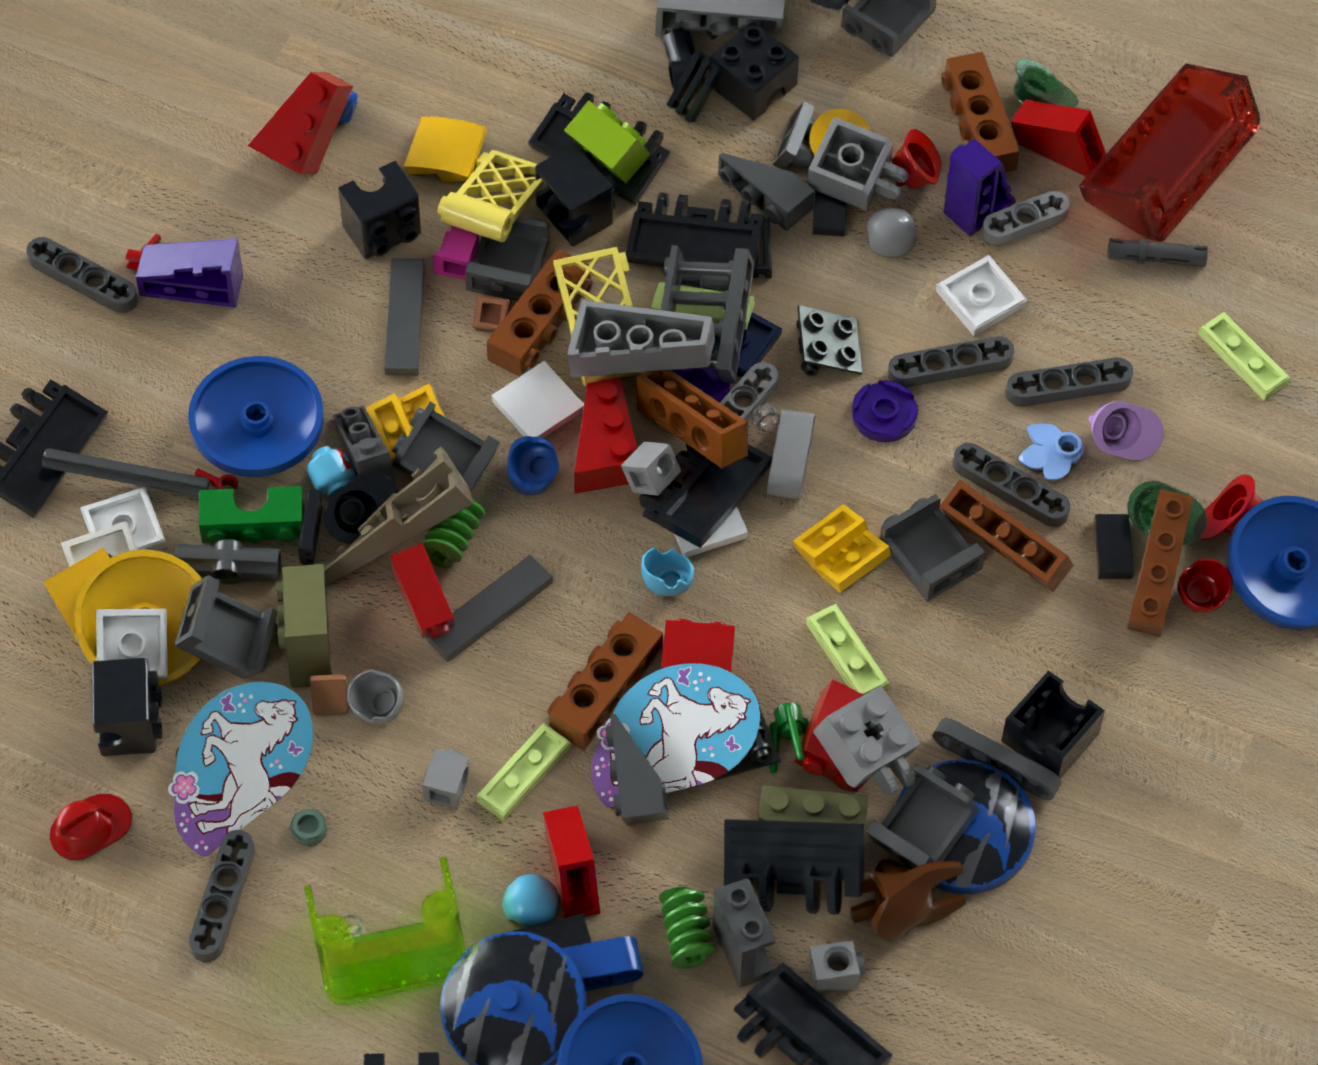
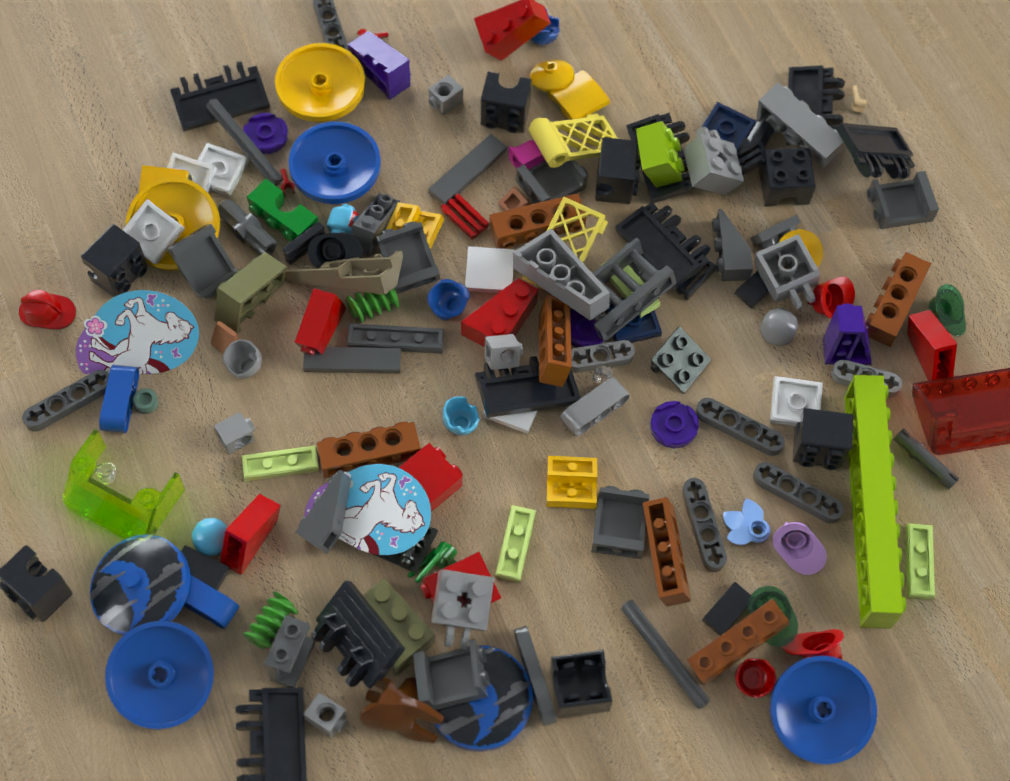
camera: 40 degrees right, 5 degrees up
none -> blue beam [99,365,139,433]
none -> dark purple tile [243,113,288,154]
none -> yellow dish [275,43,365,122]
none -> dark grey tile [346,323,444,354]
none -> light grey brick [428,74,463,115]
none -> red tile [441,194,489,240]
none -> yellow dish [530,59,574,91]
none -> dark grey axle [622,600,710,709]
none -> light grey hinge [684,127,744,196]
none -> dark blue tile [696,102,757,153]
none -> black piece [793,408,853,470]
none -> lime brick [844,375,906,629]

